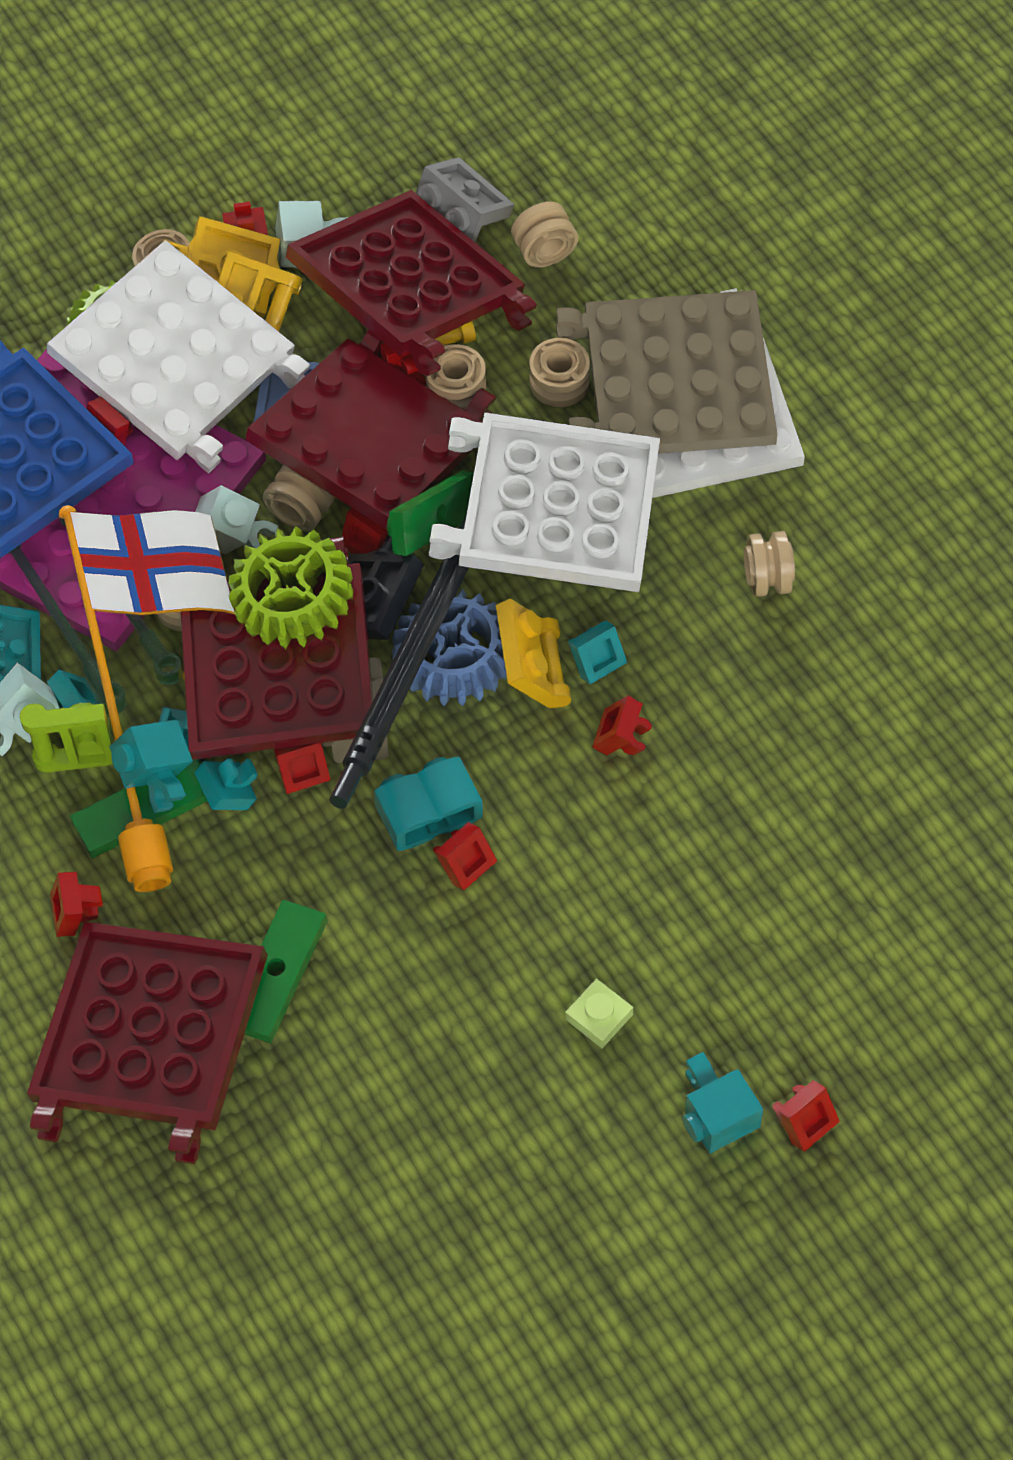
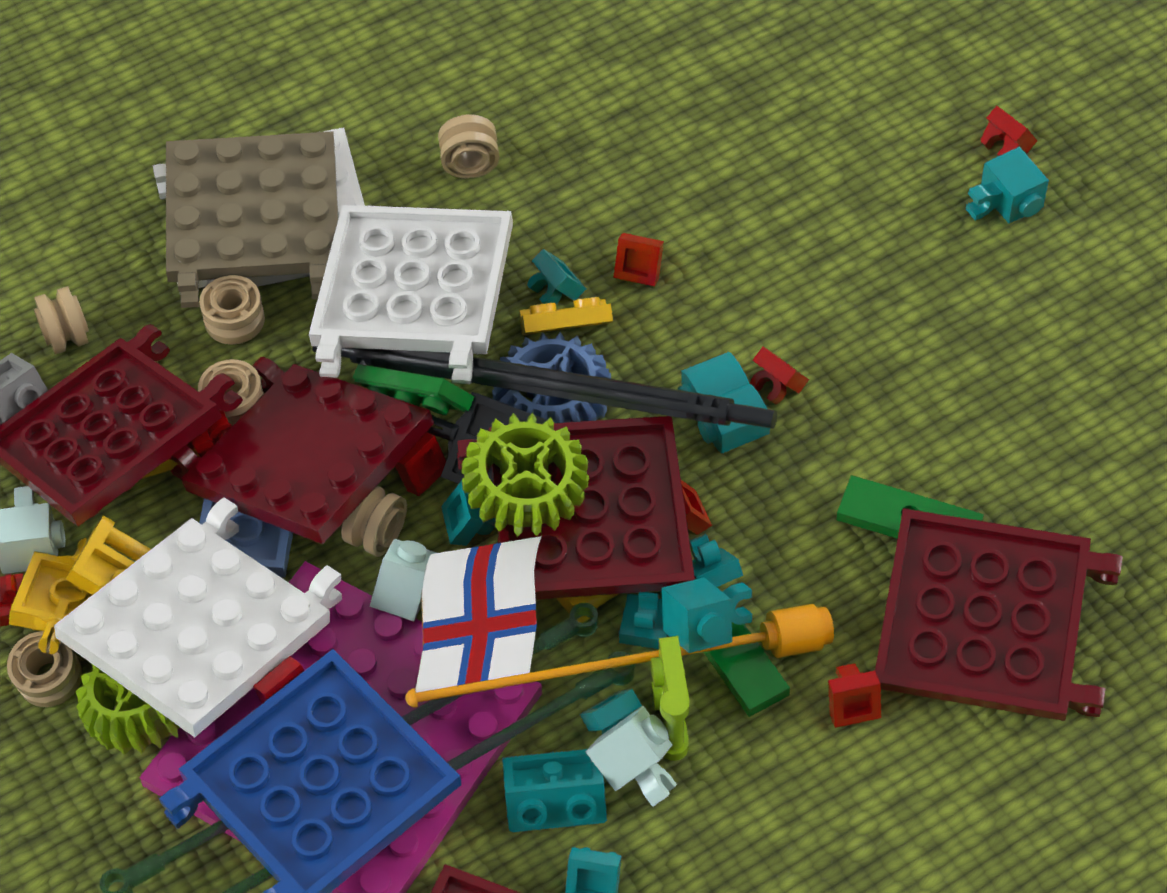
camera: 90 degrees left, 5 degrees down
yellowish green plate [565,978,633,1048] -> none

